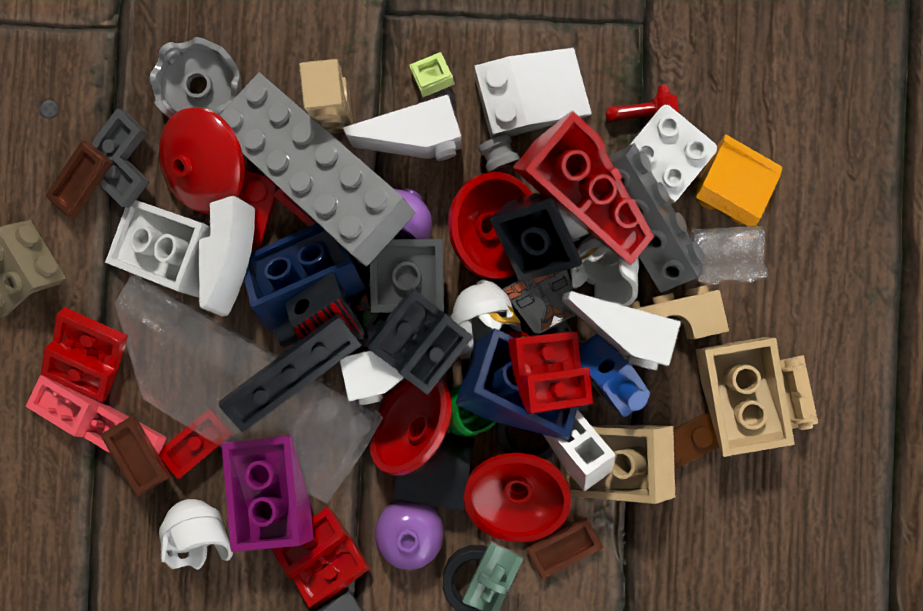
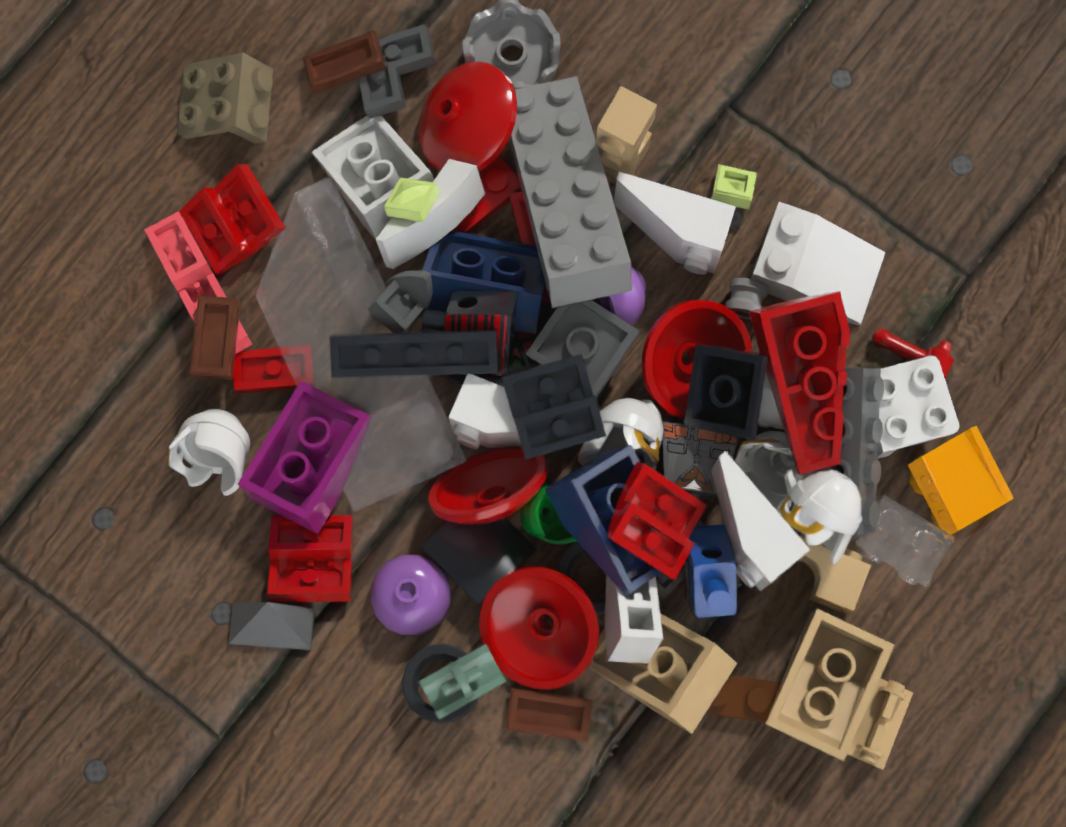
camera: 40 degrees right, 10 degrees down
none -> dark grey tile [367,270,433,333]
none -> yellowish green tile [384,177,439,222]
none -> white helmet [776,470,862,564]

